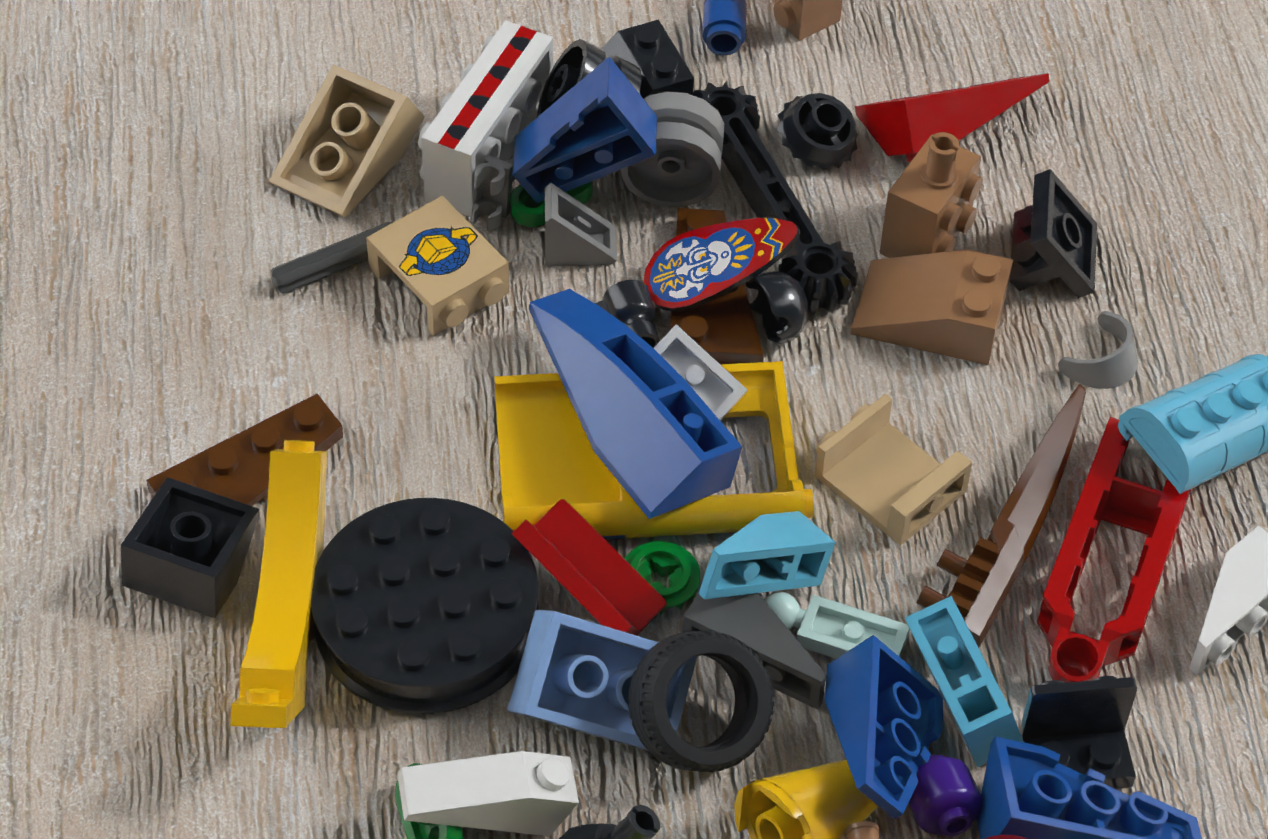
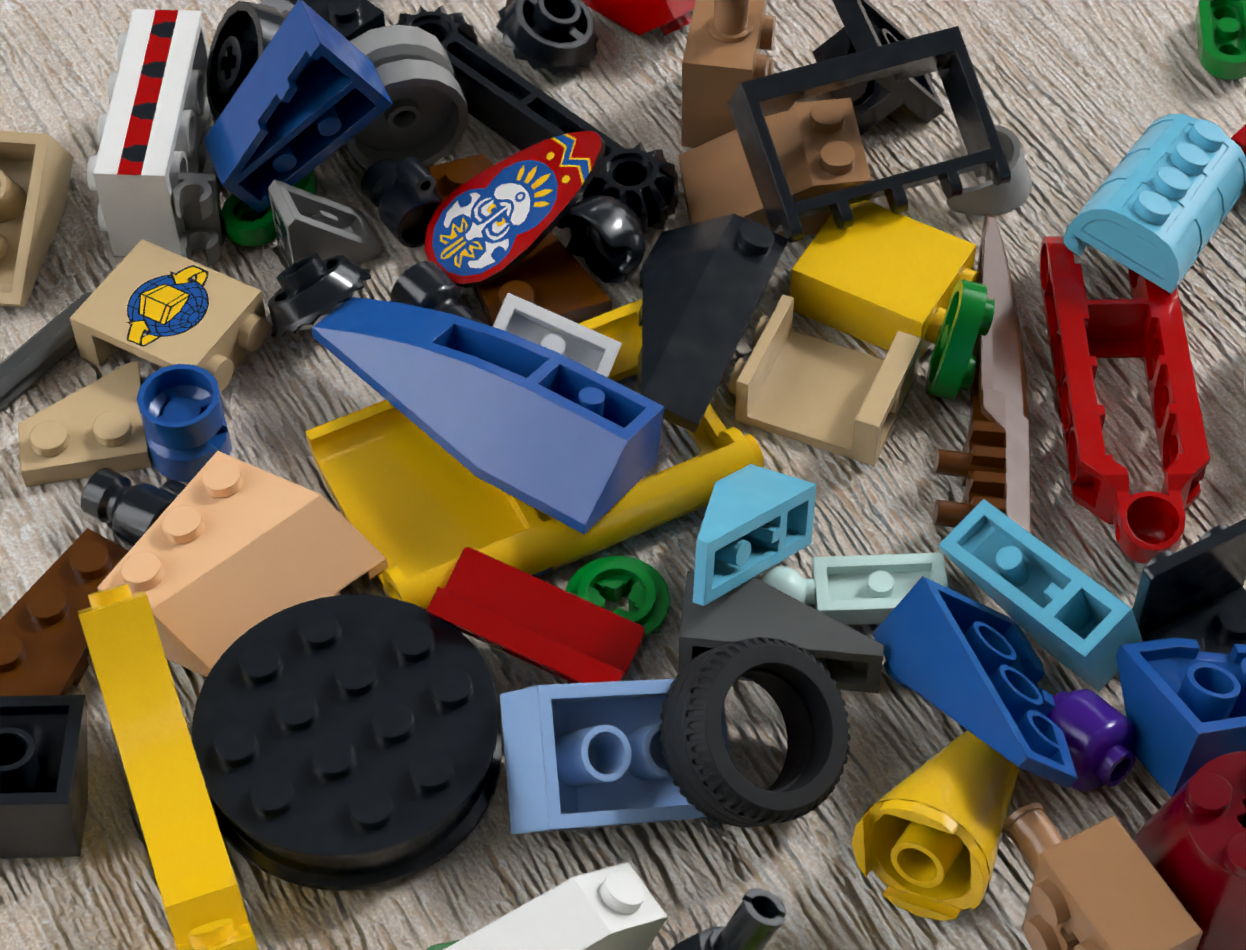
camera: 20 degrees left, 0 degrees up
none -> tan wing [18,361,151,487]
none -> black piece [81,468,187,547]
none -> light nougat wedge [97,451,388,677]
none -> blue wheel [137,364,232,482]
none -> black piece [268,253,371,338]
none -> black piece [361,156,442,248]
none -> black wedge [638,214,789,433]
none -> black hinge [728,26,1011,243]
none -> yellow brick [790,200,979,361]
none -> green plate [926,279,995,400]

